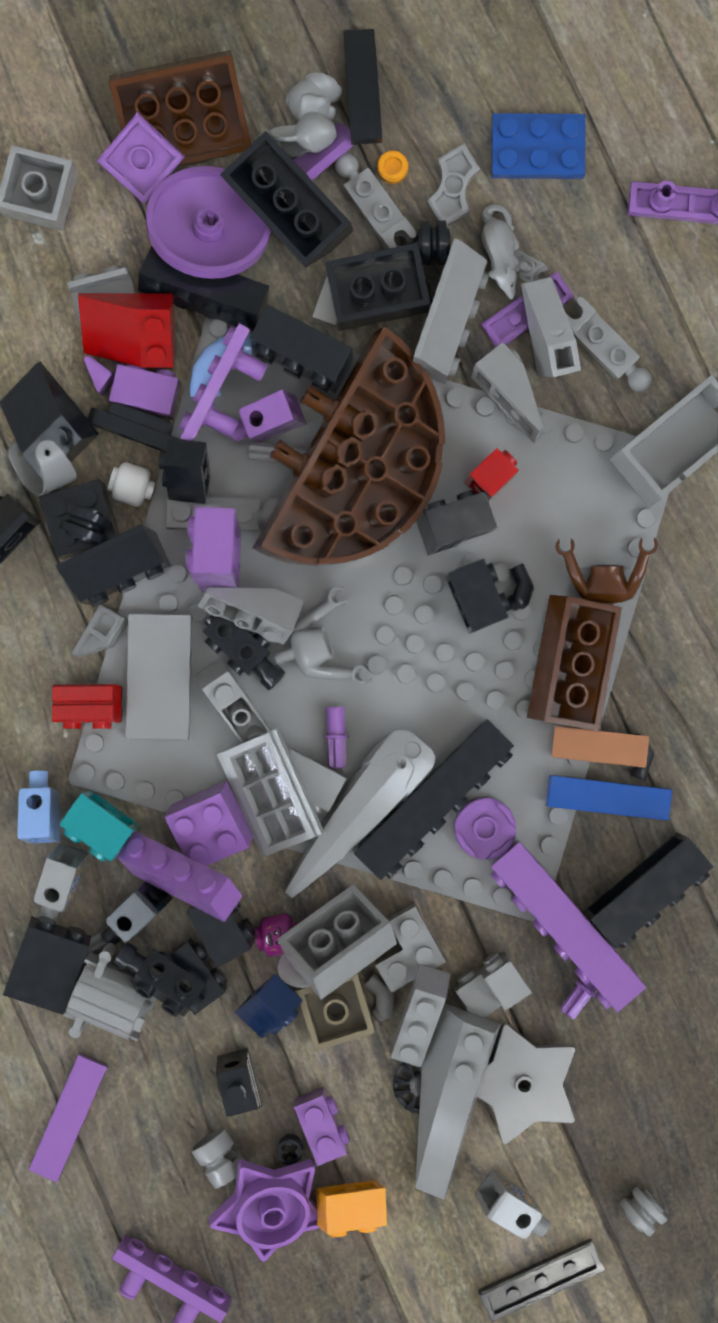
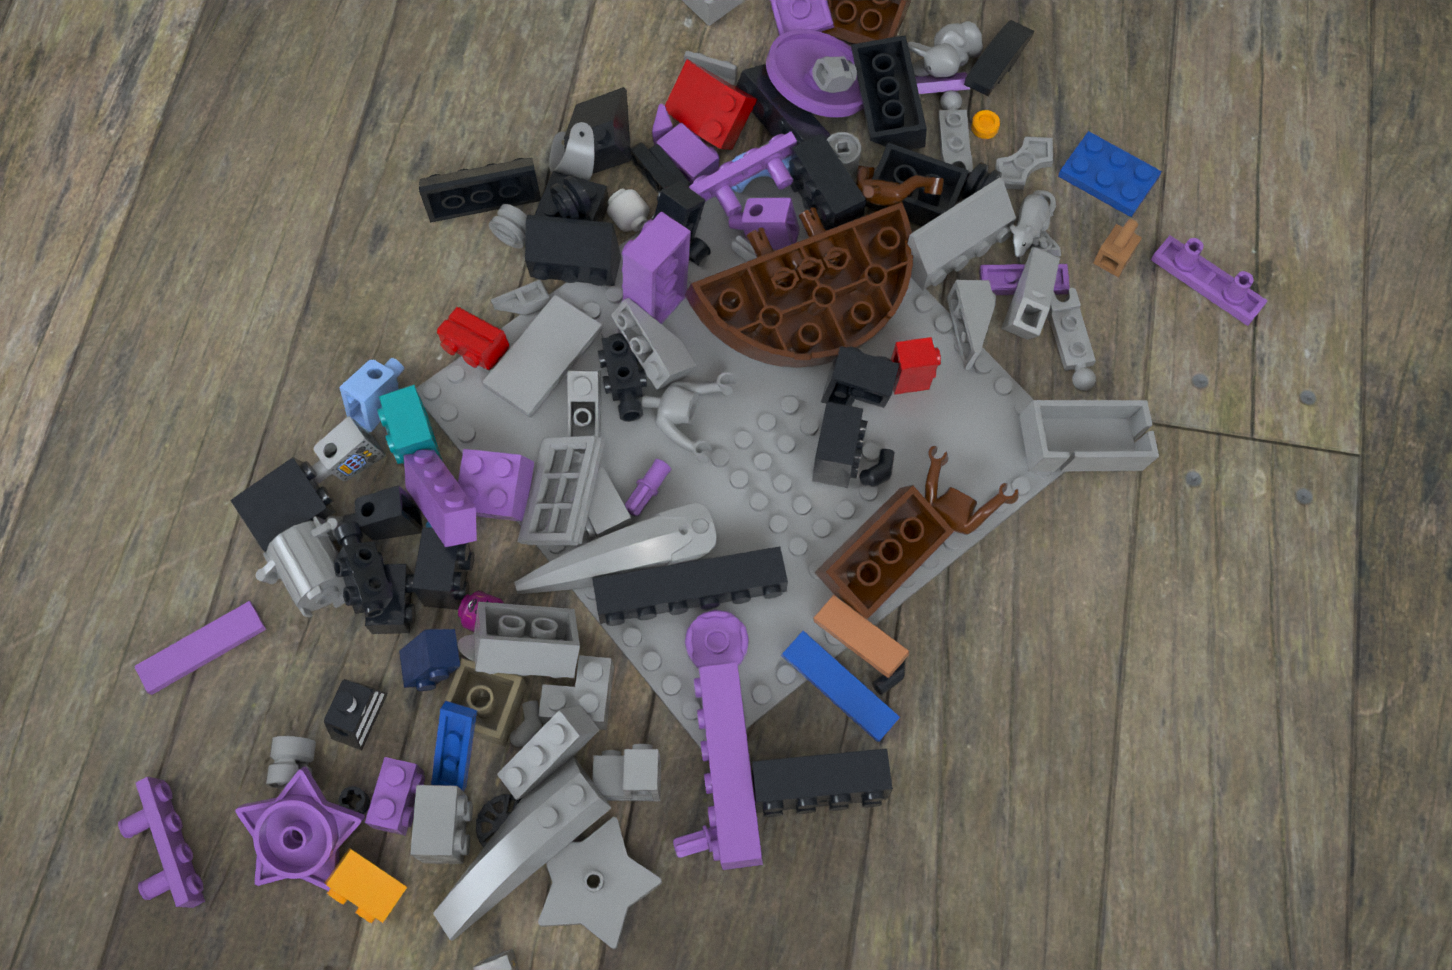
camera: 30 degrees right, 20 degrees down
none -> light grey brick [410,785,473,864]
none -> blue plate [431,701,477,792]
none -> light grey wheel [489,204,527,249]
none -> black axle [689,237,711,266]
none -> light grey rock [812,56,857,93]
none -> light grey wheel [827,132,861,180]
none -> reddish brown piece [856,165,944,206]
none -> medium nougat brick [1093,219,1142,278]

